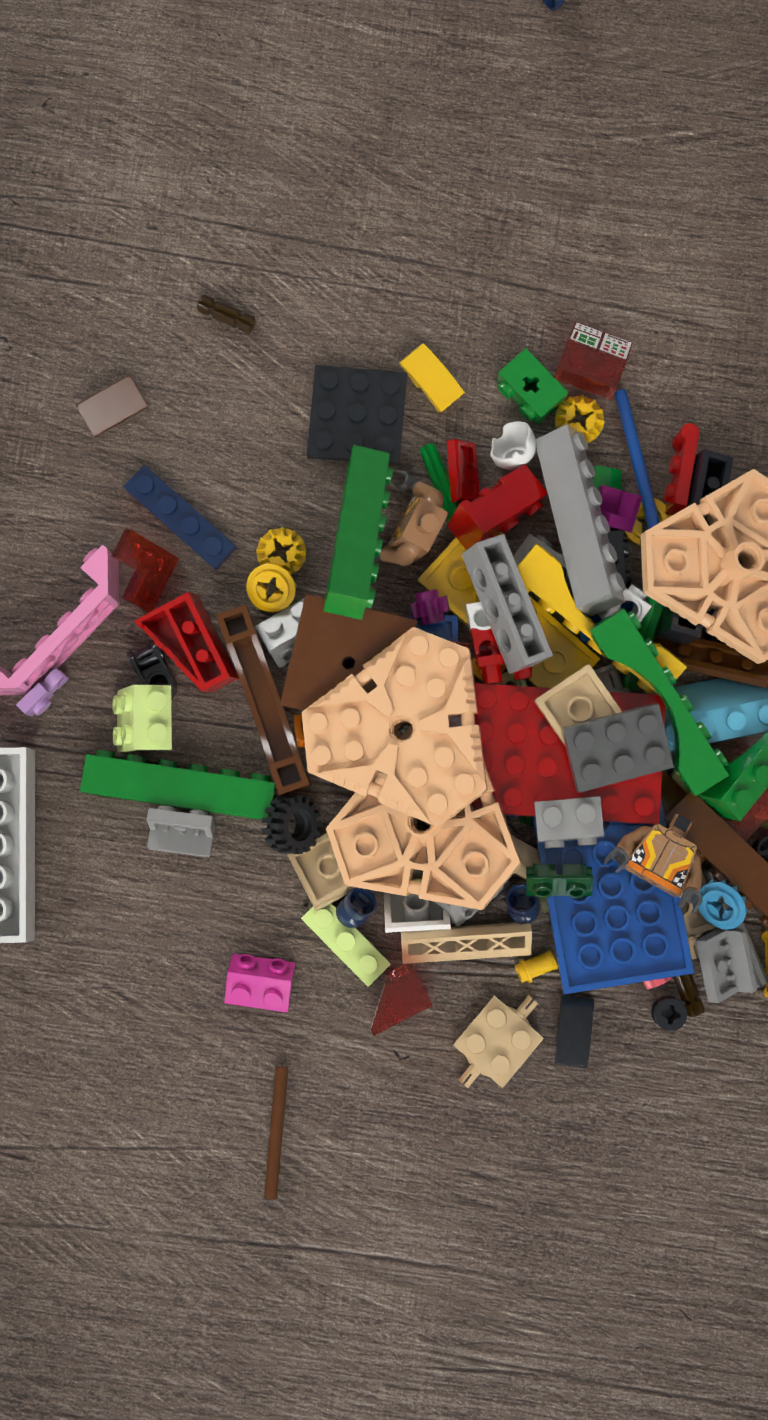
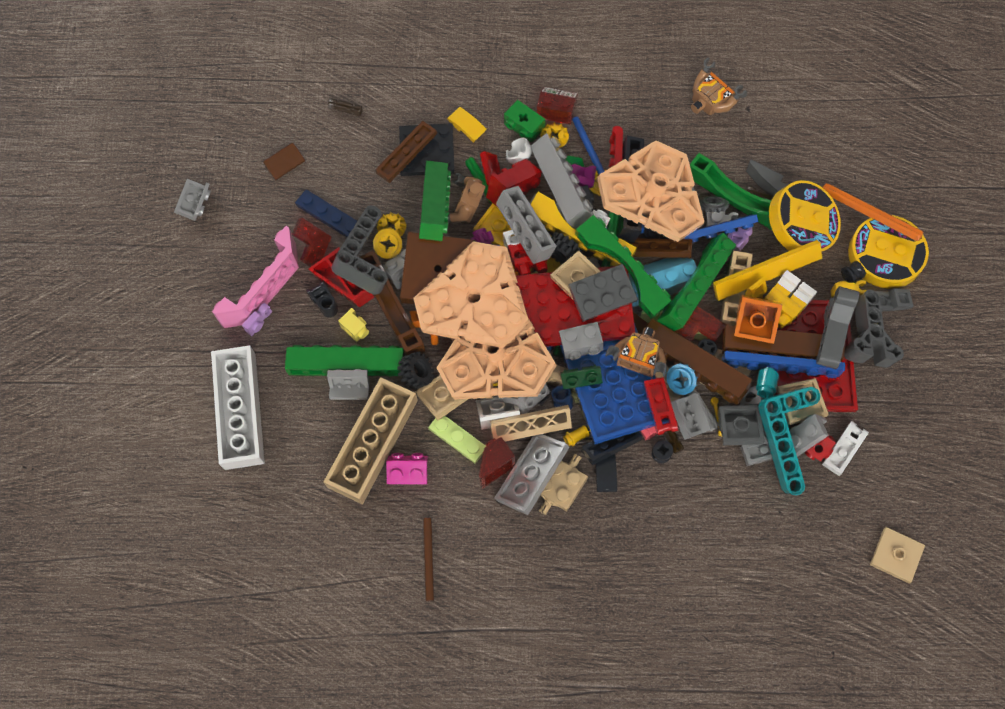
camera: 10 degrees left, 15 degrees down
yellowish green bracket [112,685,172,753] -> none
dark blue wheel [336,887,377,928] -> none
none -> tan brick [324,377,418,505]
none -> dark grey beam [331,205,388,295]
none -> light yellow brick [338,308,369,342]
none -> reddish brown plate [375,121,437,183]
none -> light grey plate [495,434,569,515]
none -> black tyre [550,232,582,265]
none -> black plate [581,431,643,465]
none -> red plate [643,377,678,435]

